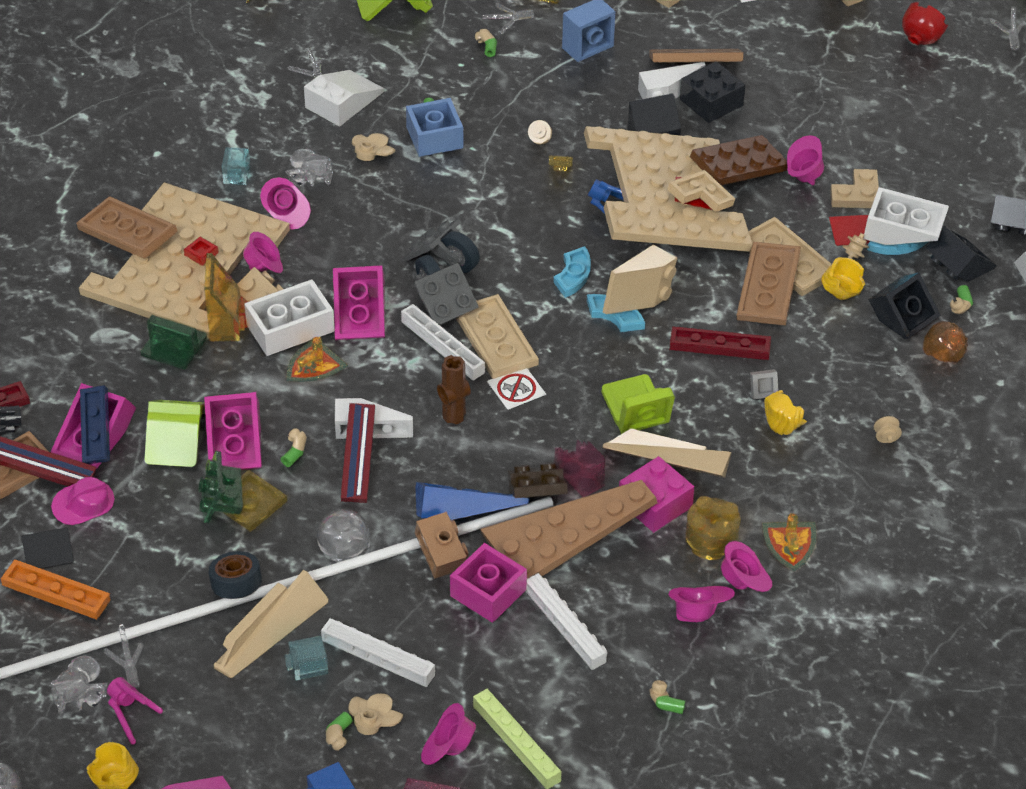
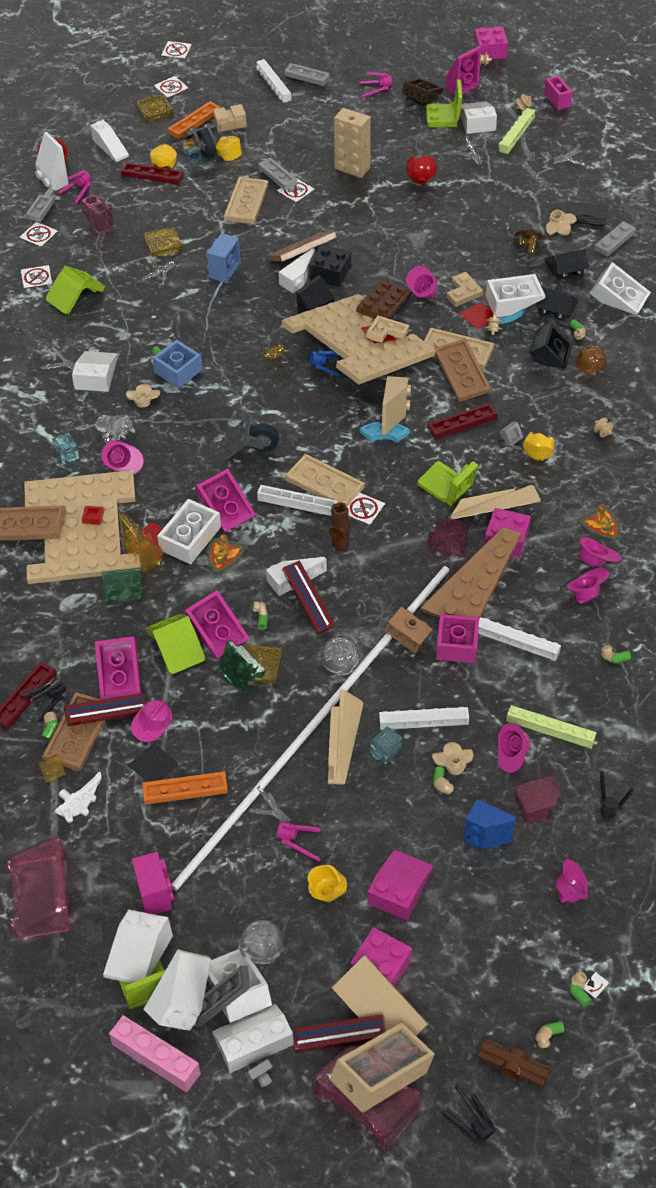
camera: 30 degrees left, 5 degrees up
clear animal [51,656,108,713] -> none
dark blue tile [80,385,110,464] -> none
black wheel [209,551,262,599] -> none
tan bracket [234,267,283,302] -> none
dark pink piece [243,232,283,273] -> none
dark grey plate [414,255,479,325] -> none
wedge [415,482,529,520] -> none
arm [475,29,497,57] -> none
dark brown plate [508,462,568,498] -> none
tan wheel [528,120,552,145] -> none
medium azure tile [554,246,591,298] -> none
clear yellow brick [685,496,741,560] -> none
yellow hair [821,257,865,300] -> none
none -> clear yellow shield [514,230,553,254]

